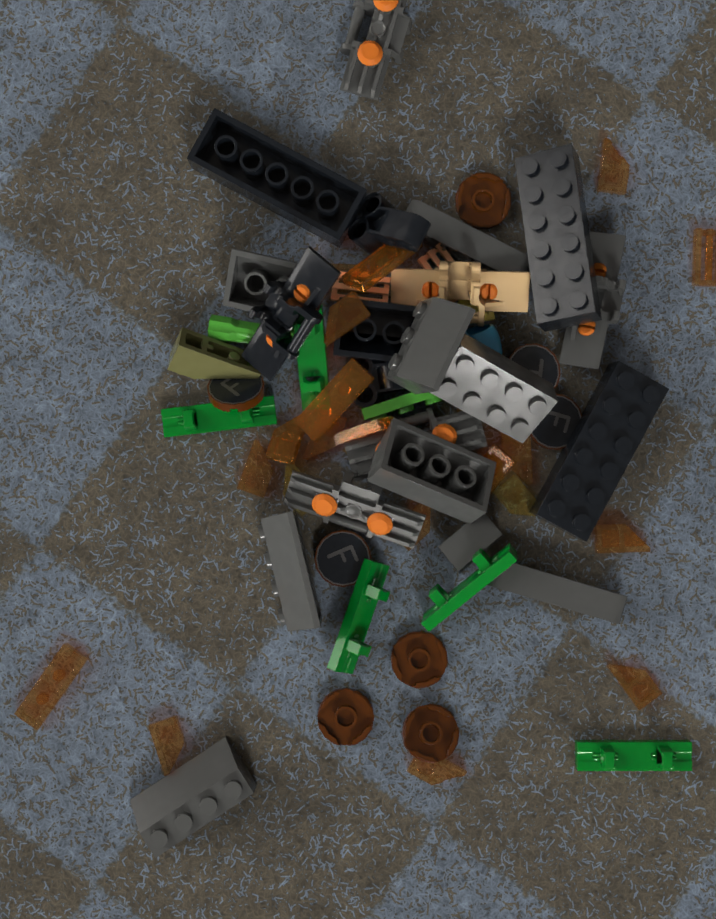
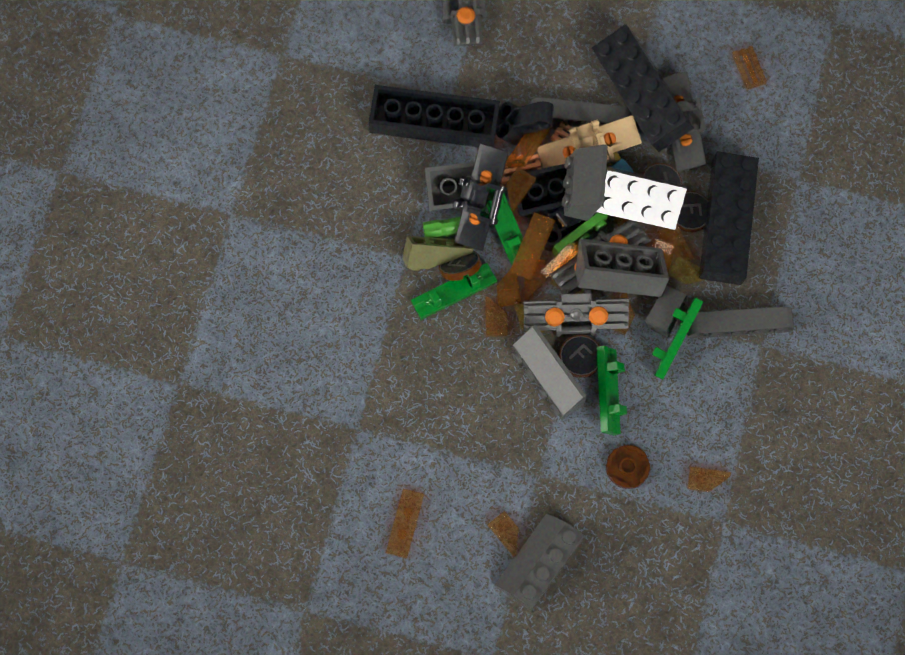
camera: 20 degrees left, 15 degrees down
reddish brown tile [391,630,448,688] -> none
reddish brown tile [401,704,459,763] -> none
reddish brown tile [455,172,511,230] -> none
green hinge [575,740,692,771] -> none
clear orange tile [595,524,650,553] -> none
clear orange tile [596,138,630,195] -> none
clear orange tile [607,663,662,710] -> none

